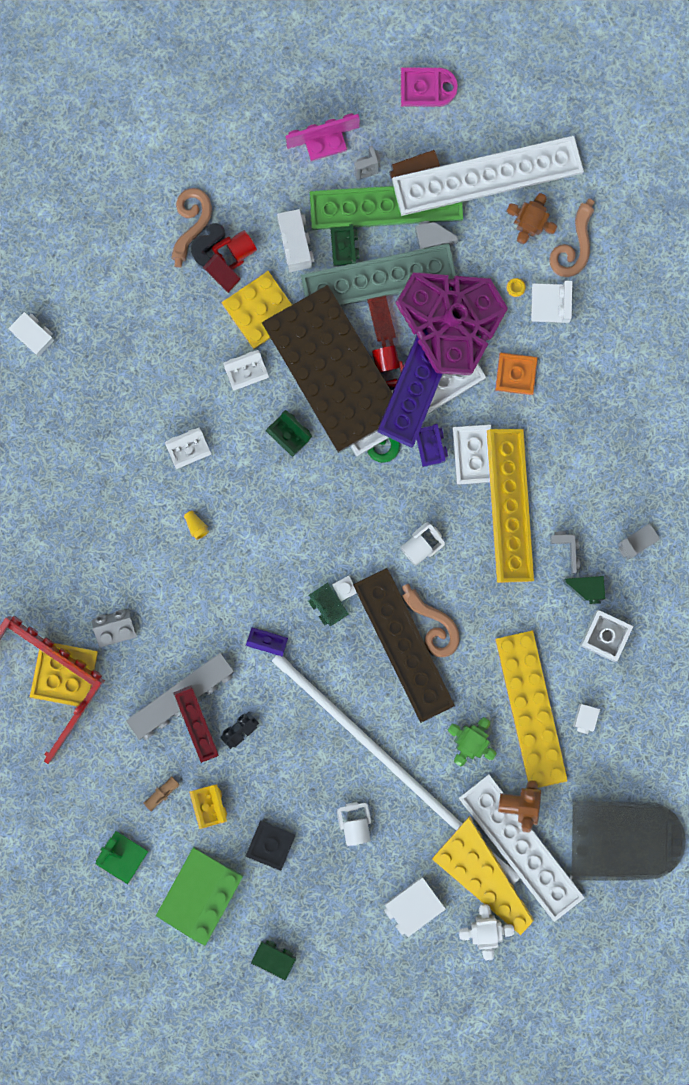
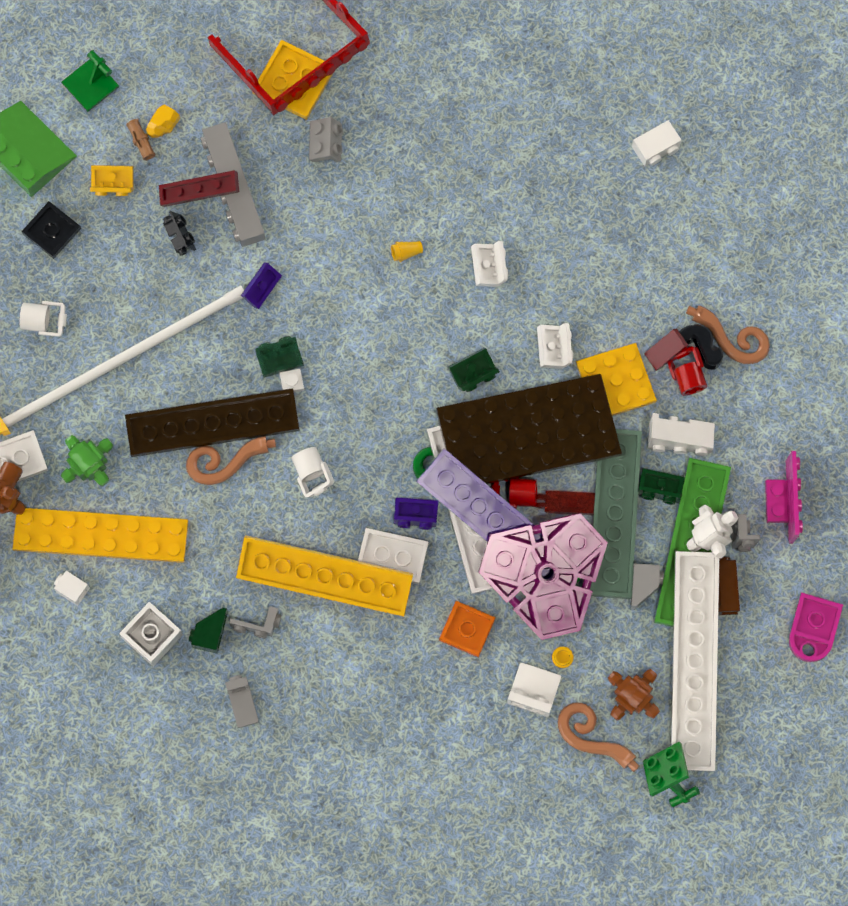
camera: 110 degrees right, 10 degrees down
none -> yellow rock [146,104,180,138]
none -> green plate [643,741,700,808]
none -> white piece [686,505,738,558]

